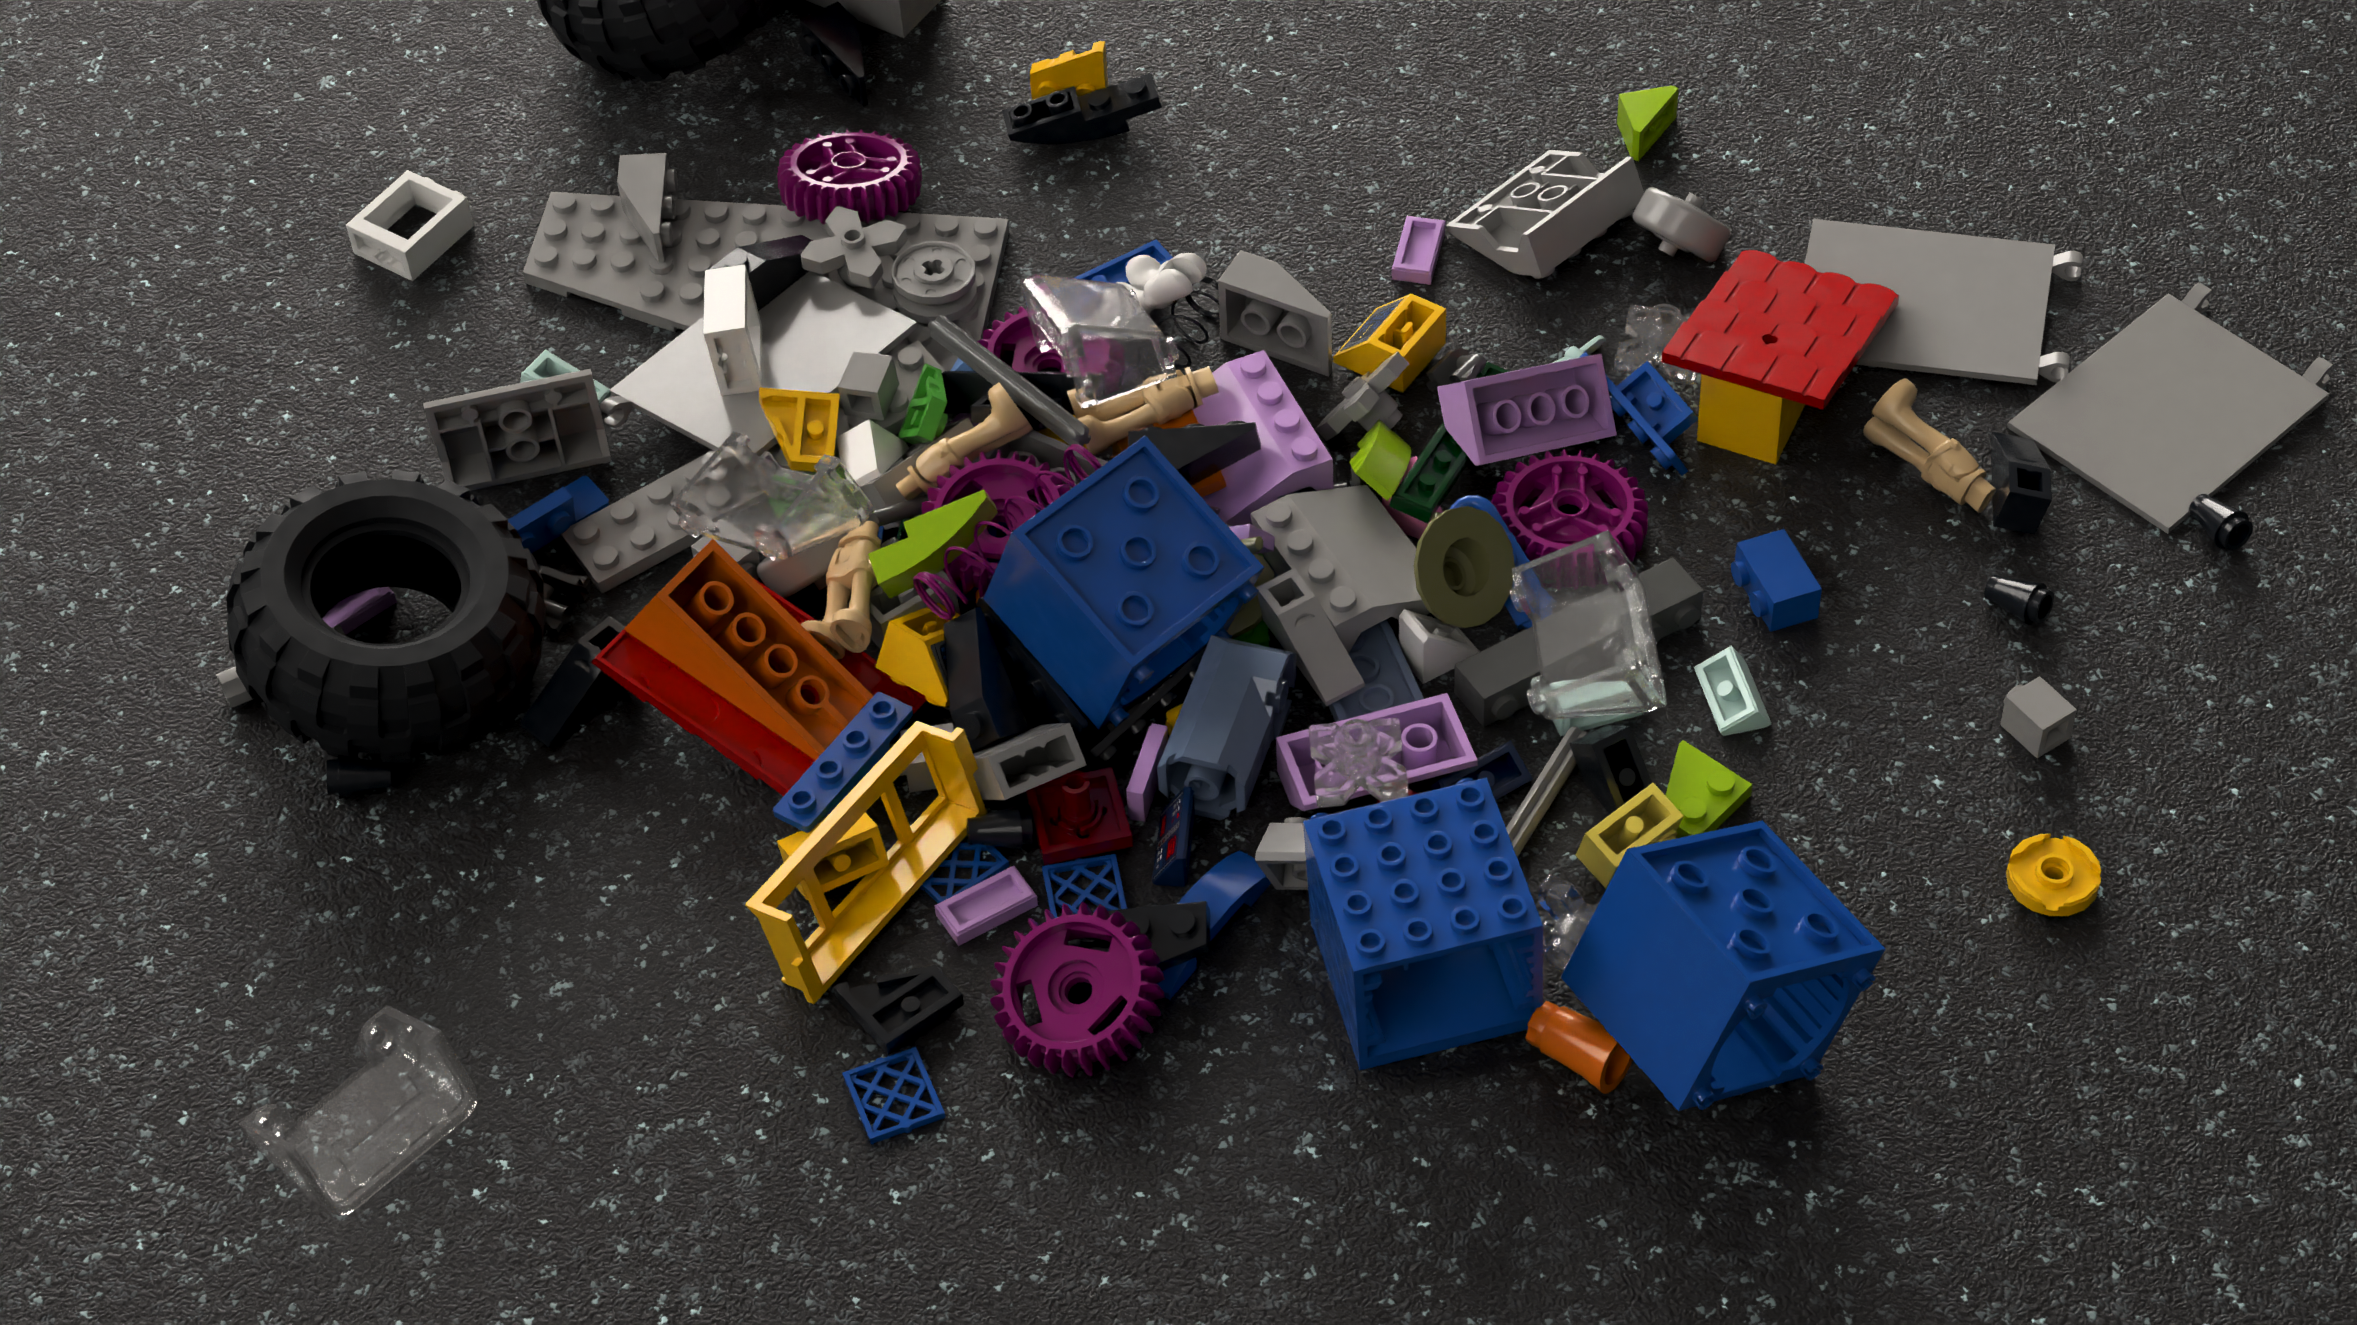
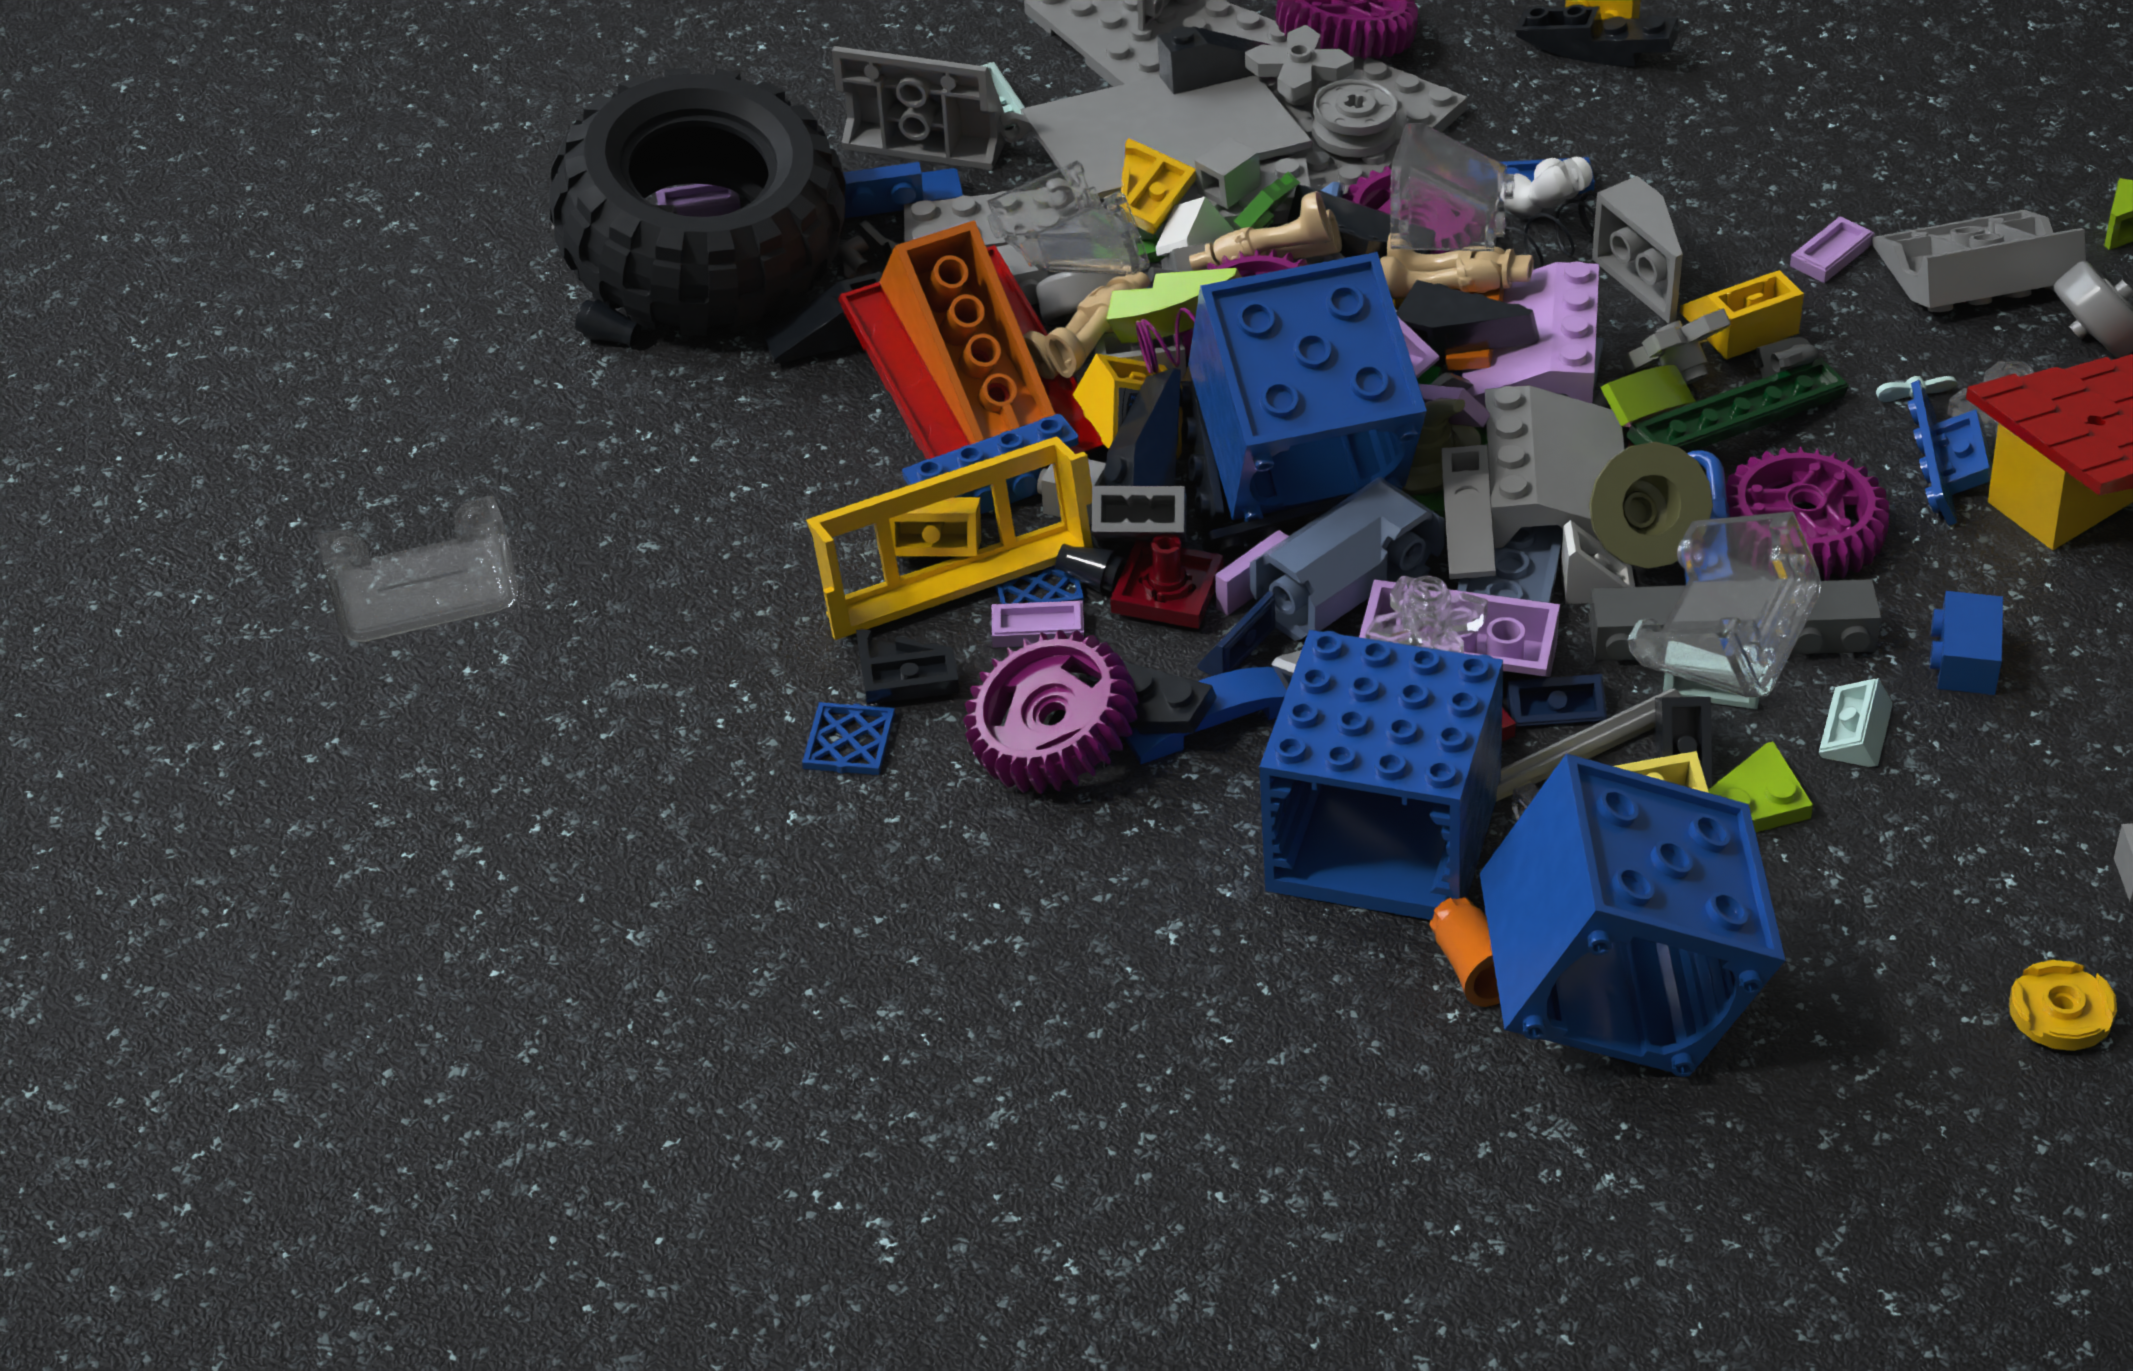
camera: 30 degrees right, 5 degrees down
white window [703,264,762,396] -> none
dark grey axle [928,316,1091,446] -> none
blue window [1042,854,1127,918] -> none
lavender slope [1437,354,1617,466] -> none

